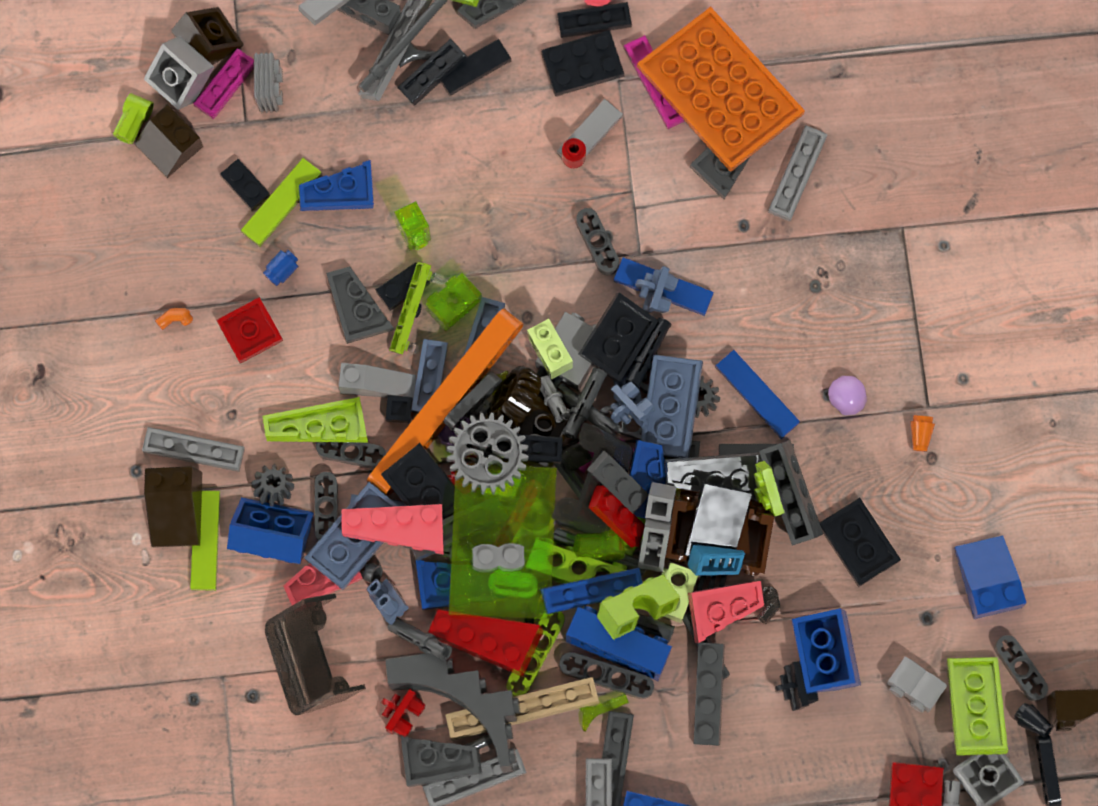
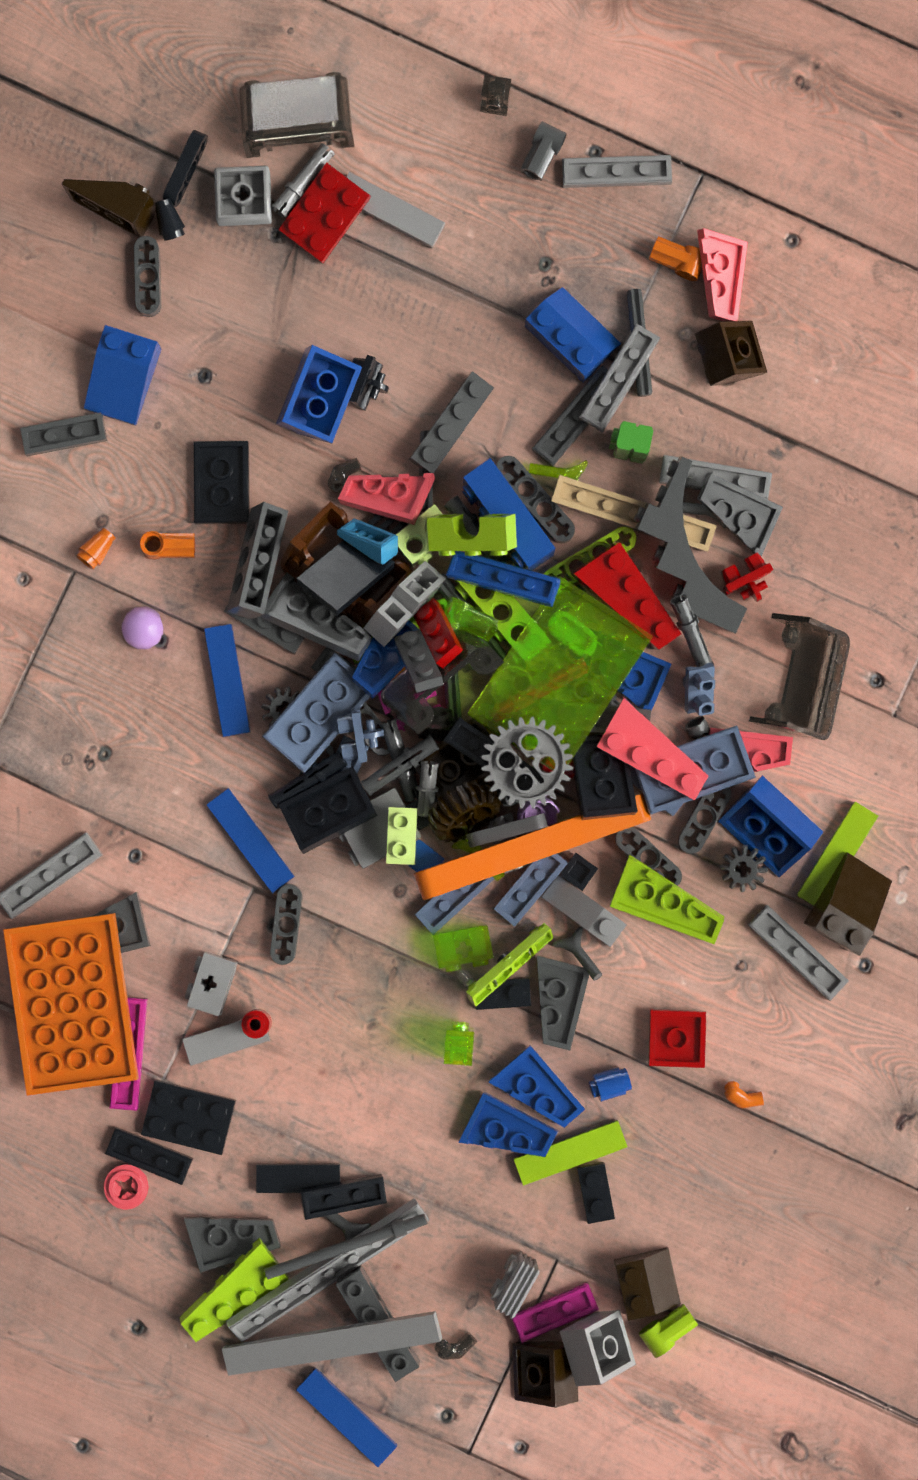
camera: 145 degrees left, 10 degrees up
light grey brick [472,544,524,572] -> none
sand blue hips [635,266,679,313] -> none
lime plate [754,461,784,516] -> none
light grey brick [887,657,947,713] -> none
lime tile [947,657,1008,755] -> none
none -> dark grey plate [20,412,108,457]
none -> orange piece [140,531,195,560]
none -> light grey brick [185,952,238,1016]
none -> blue panel [408,840,445,872]
none -> clear smoke arm [434,1332,477,1360]
none -> blue wing [488,1045,585,1128]
none -> dark grey piece [552,927,602,981]
none -> bright green brick [609,421,654,464]

